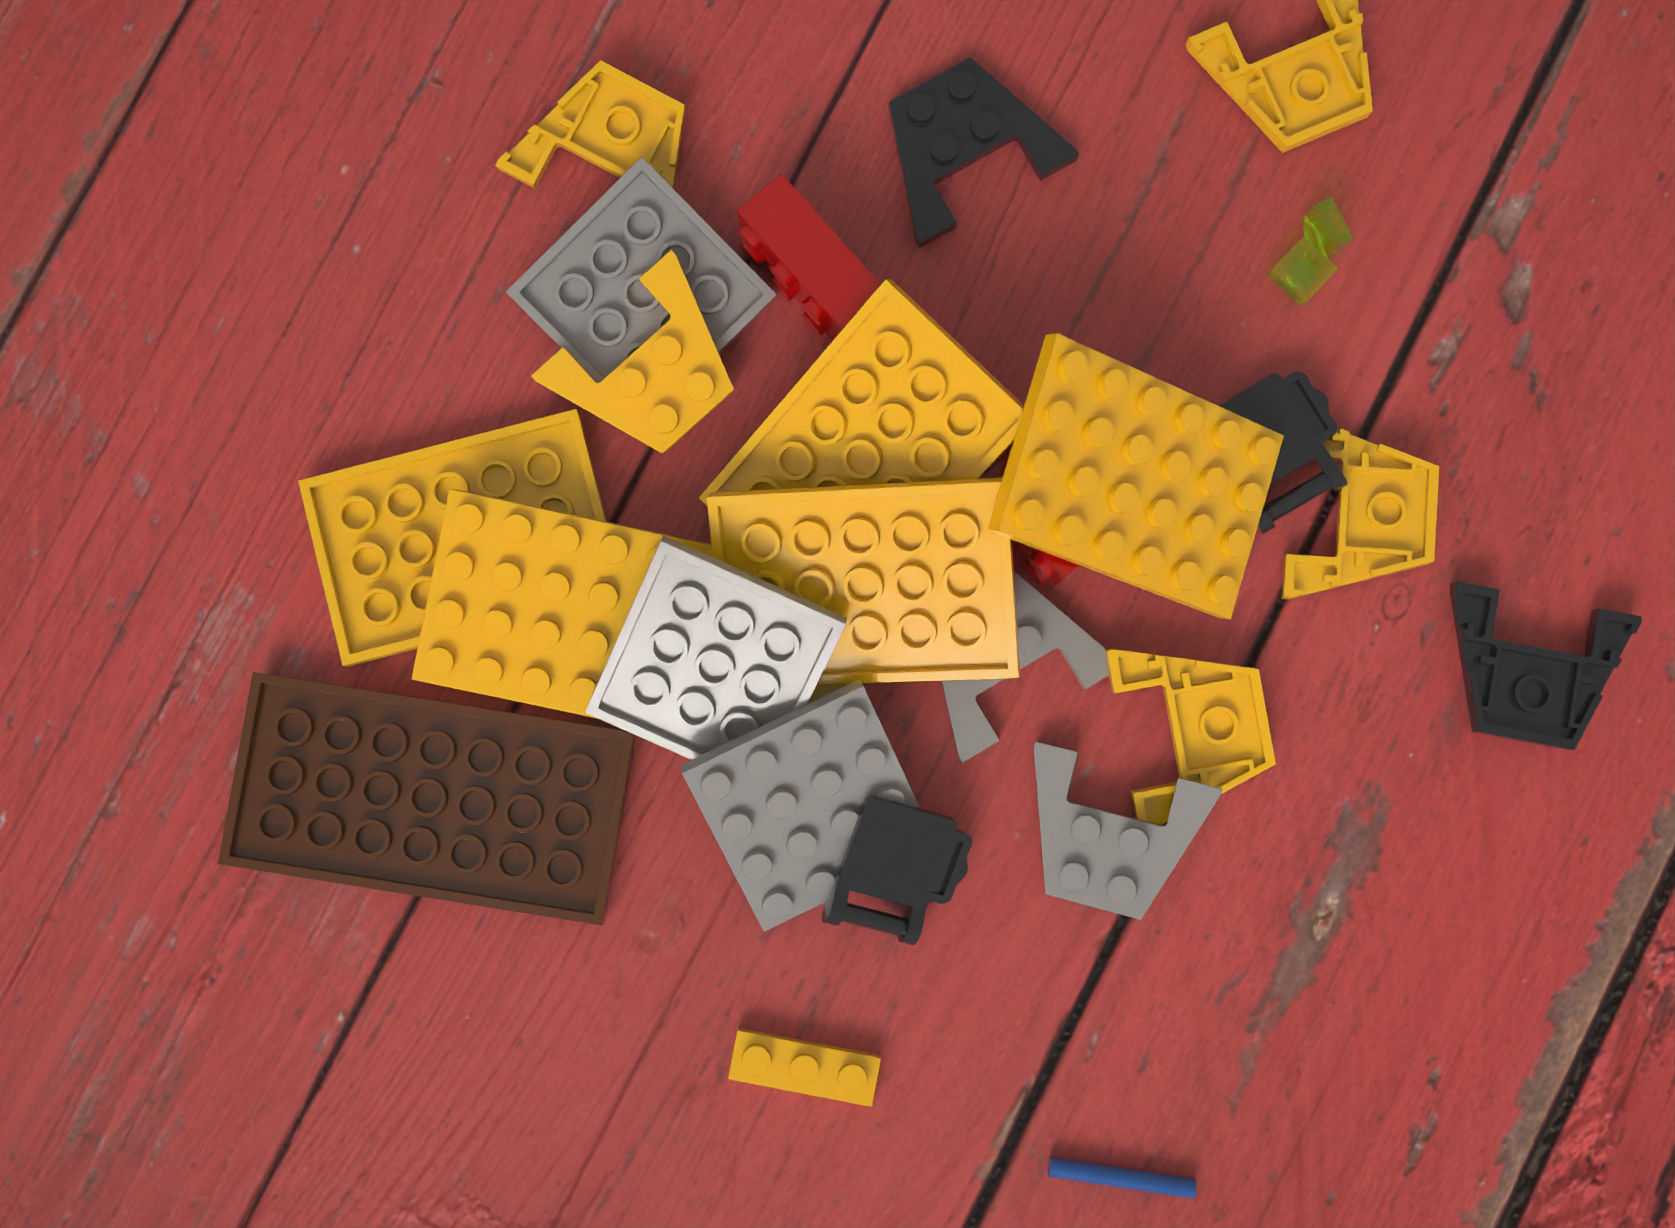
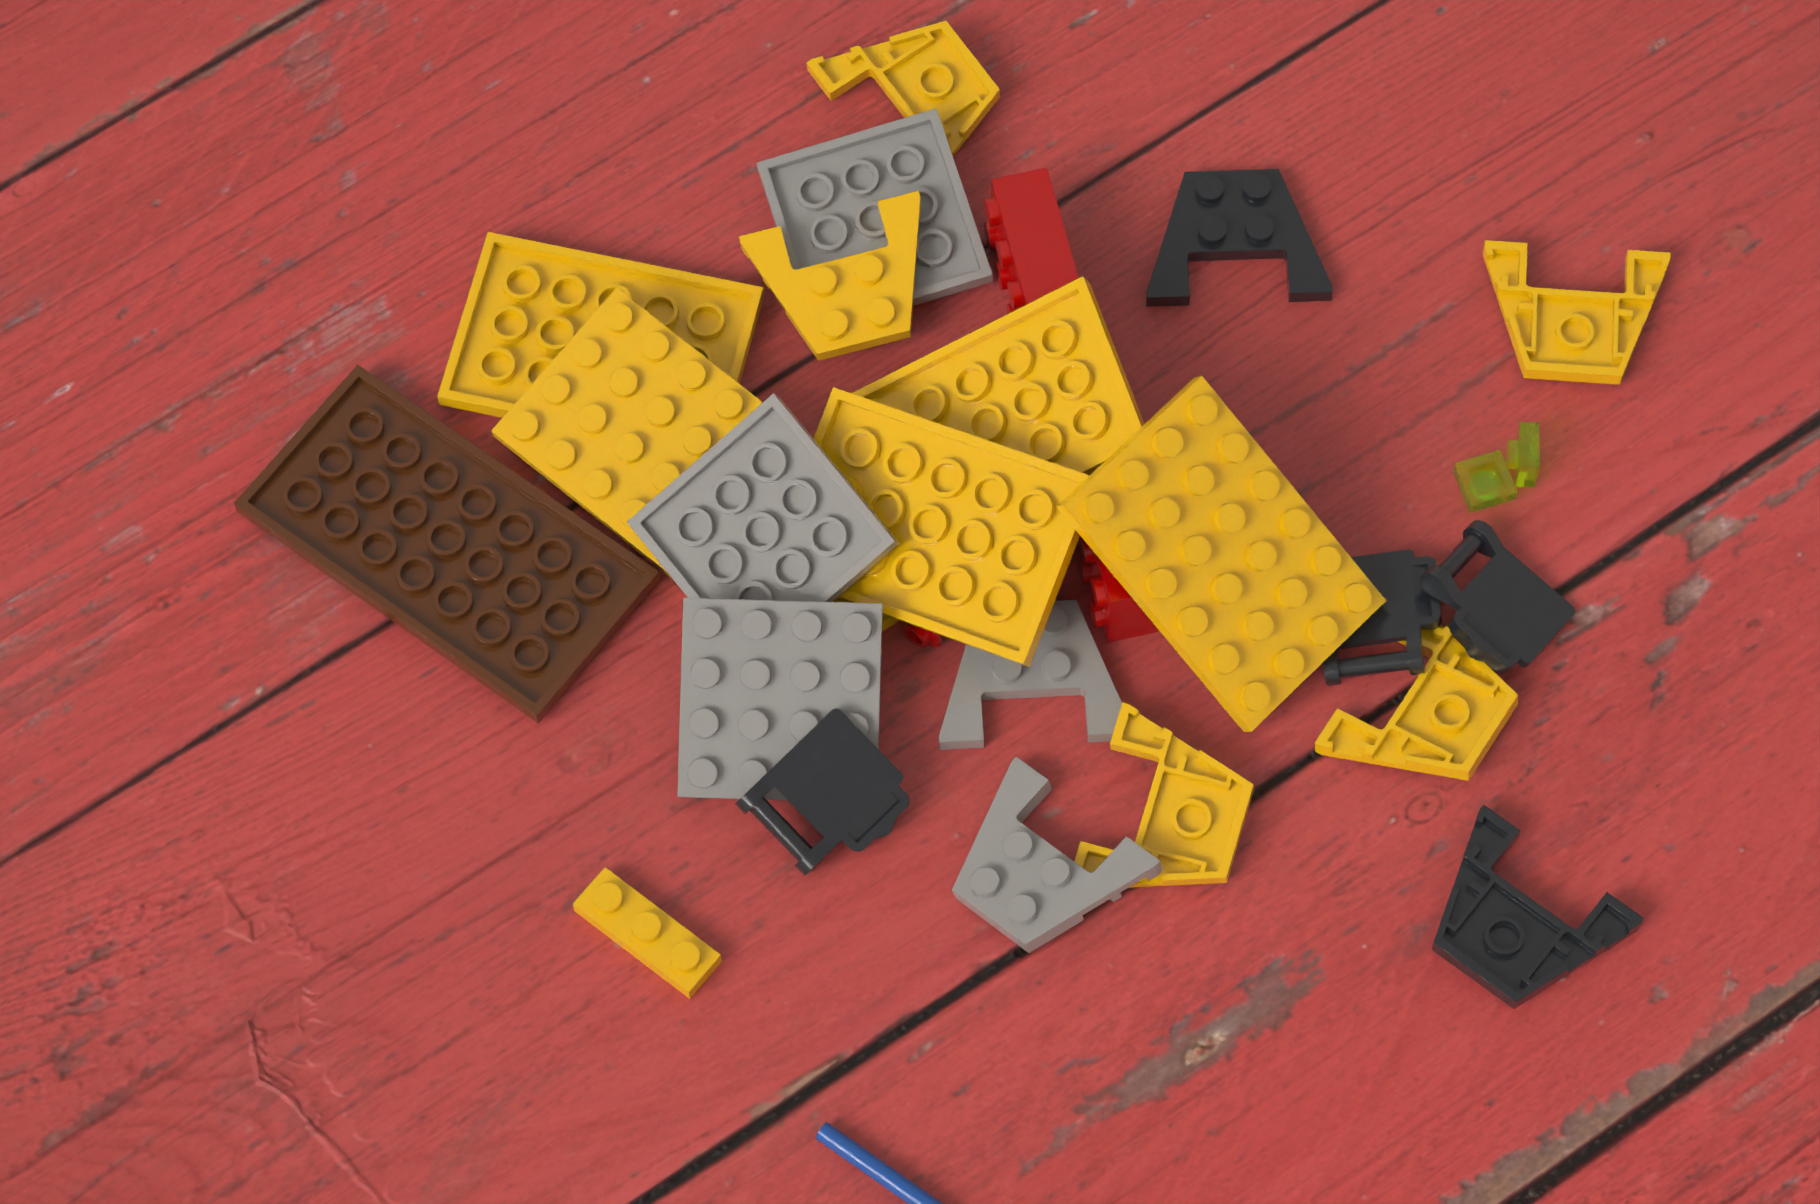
camera: 30 degrees right, 20 degrees down
none -> black piece [1420,520,1575,674]

